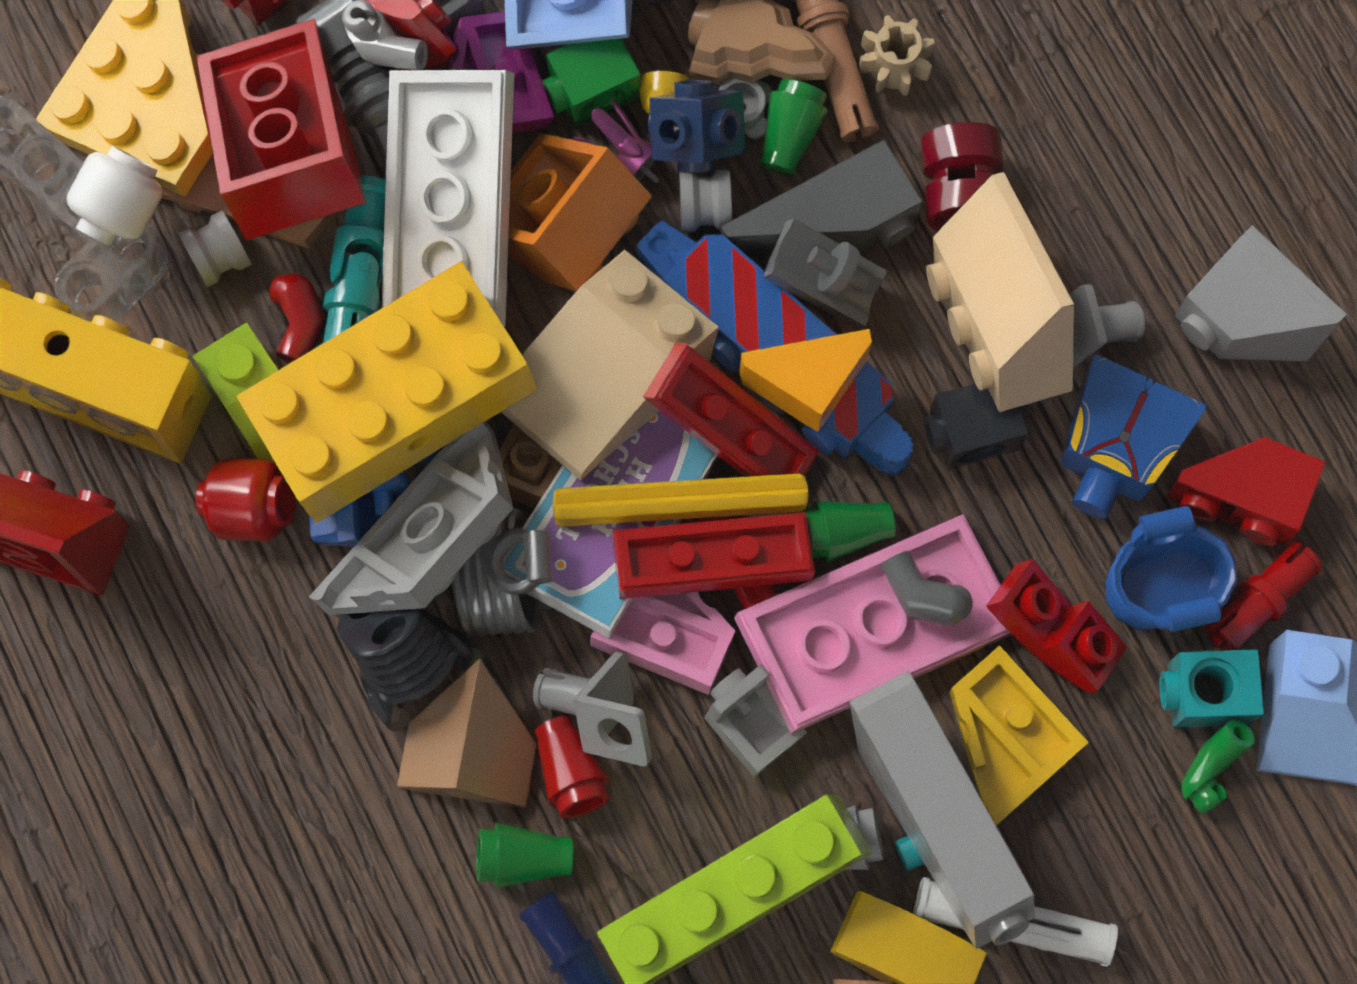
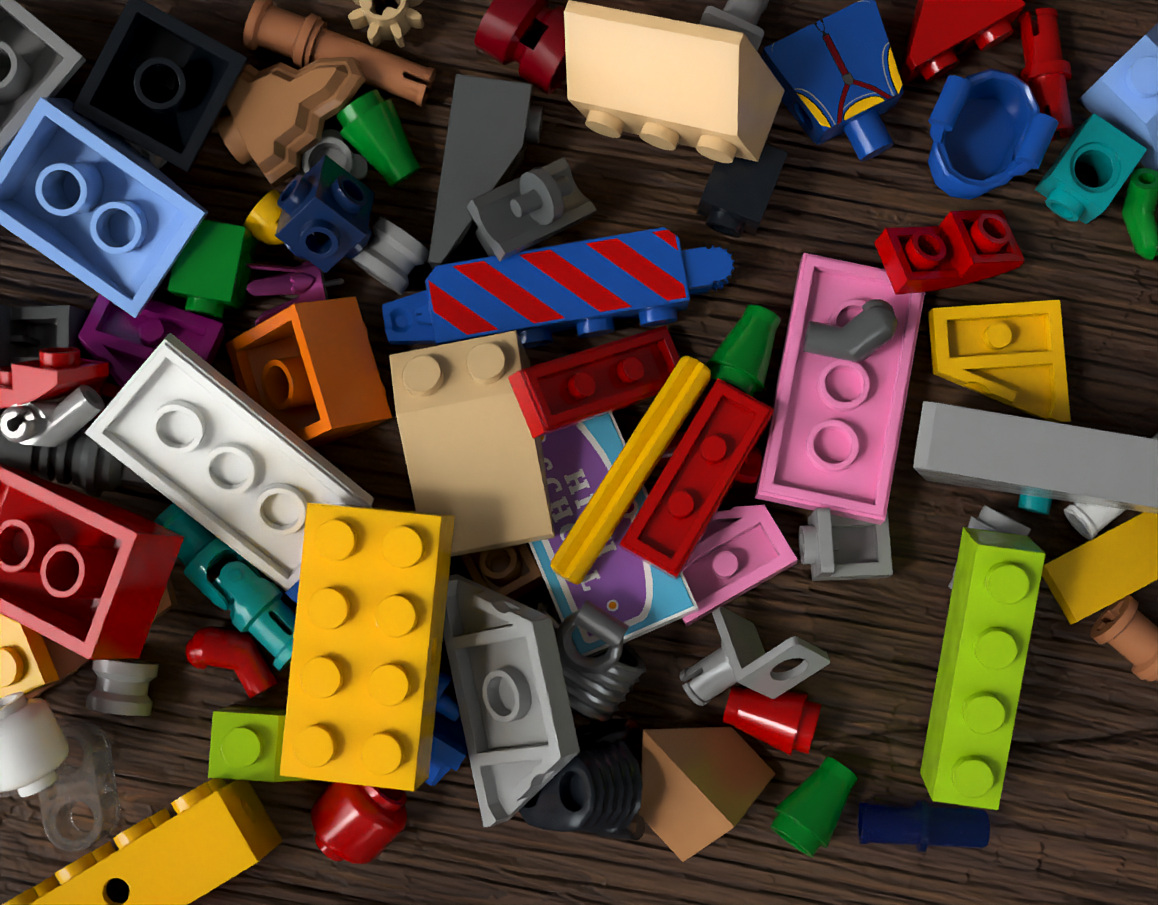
camera: 45 degrees left, 10 degrees up
light orange slope [740,329,872,432] -> none

